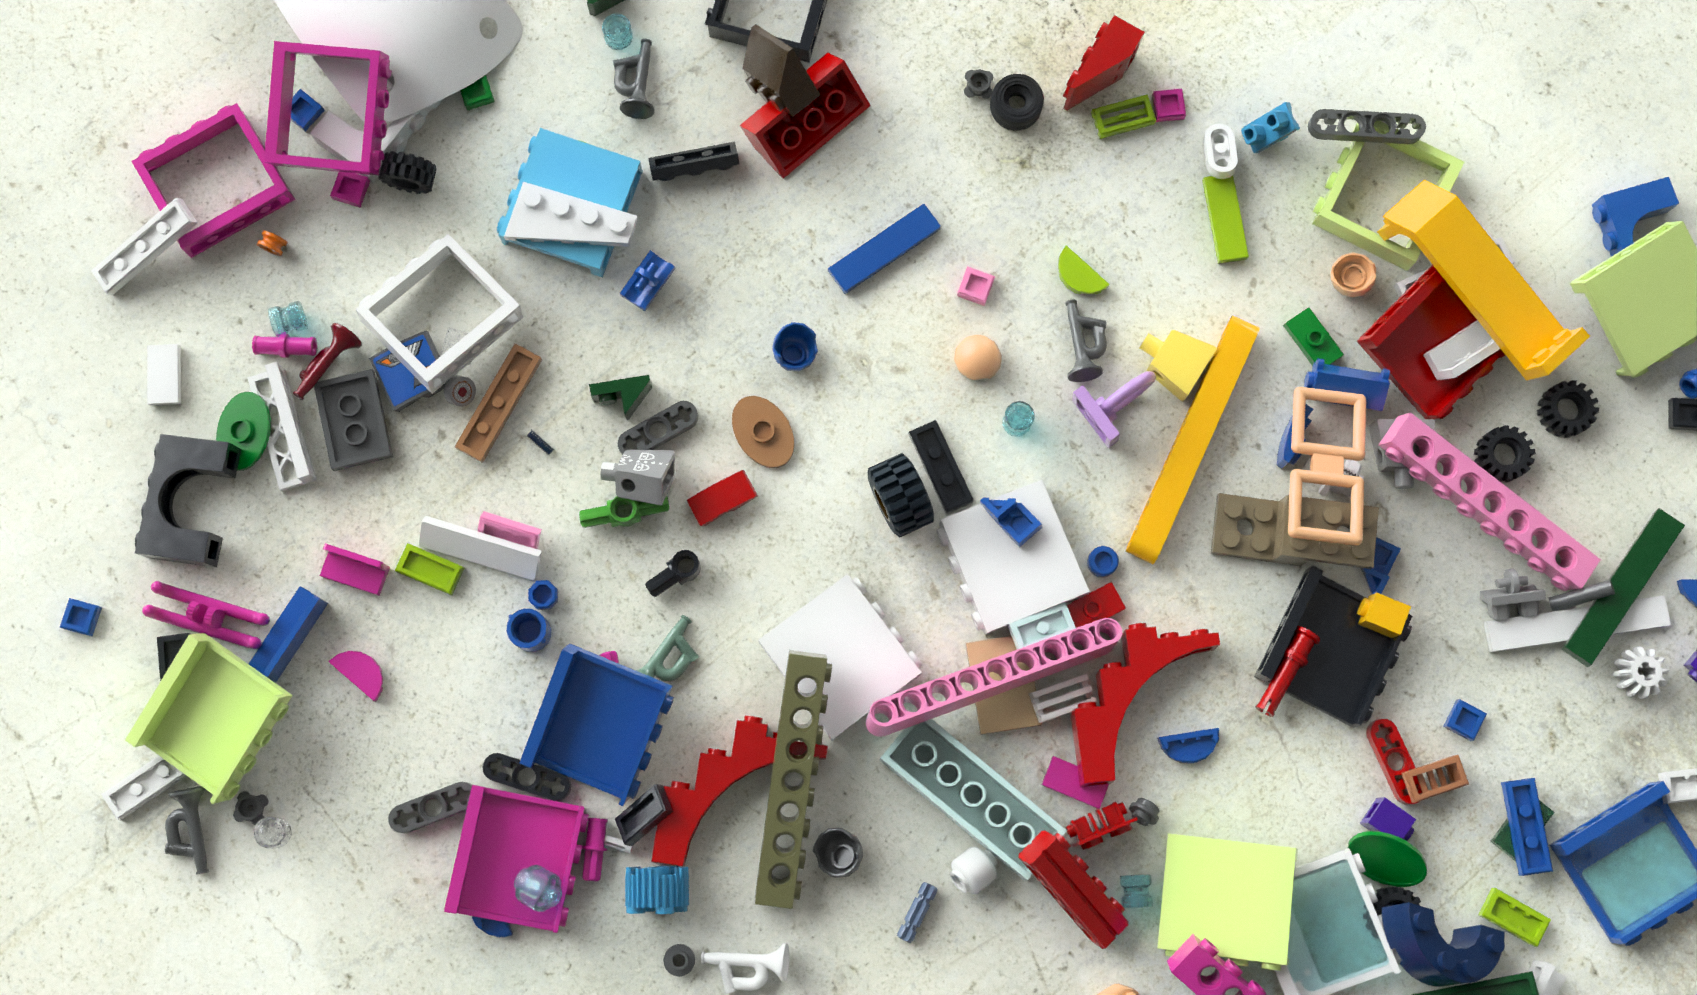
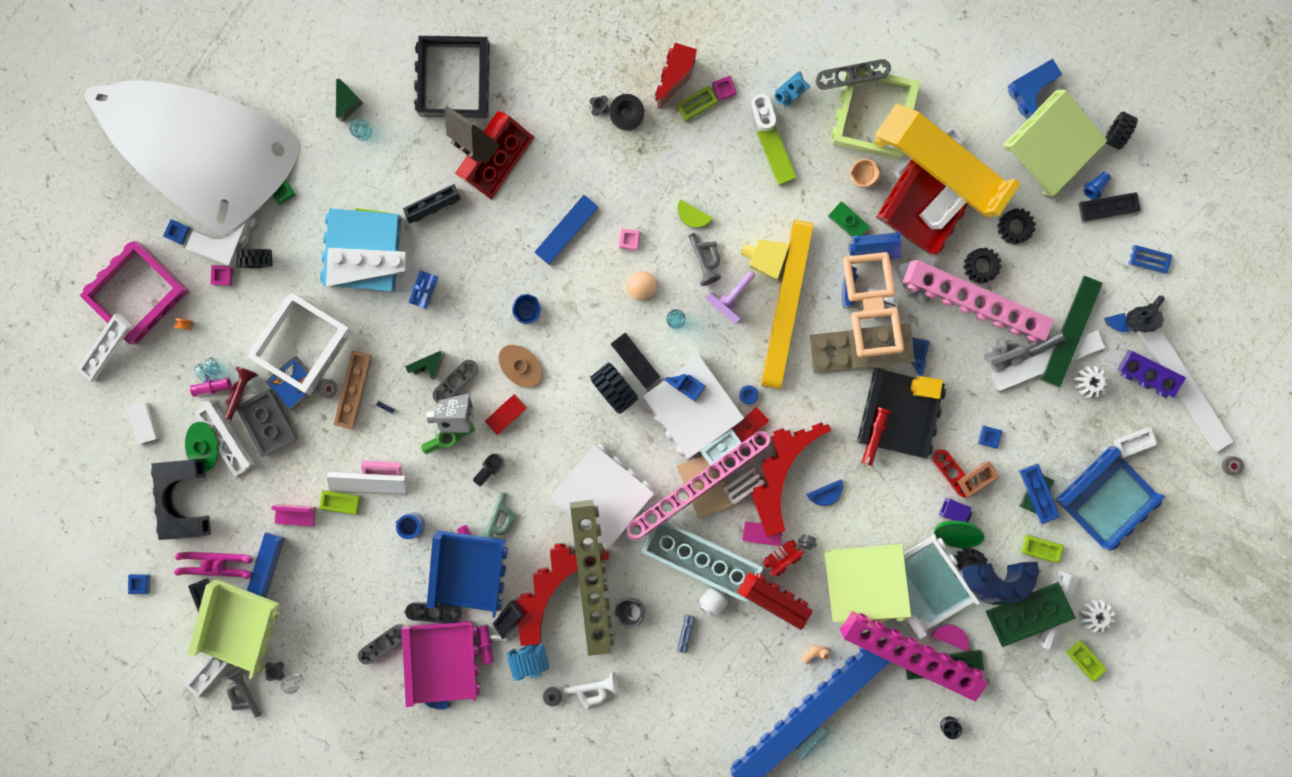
camera: 10 degrees left, 10 degrees up
dark pink window [264,41,392,176] -> none
dark pink tile [328,651,383,702] -> none
clear light blue head [514,864,562,912] -> none
blue tile [528,580,558,610] -> none
dark grey piece [613,38,655,119] -> none
clear light blue wheel [1120,874,1153,908] -> none

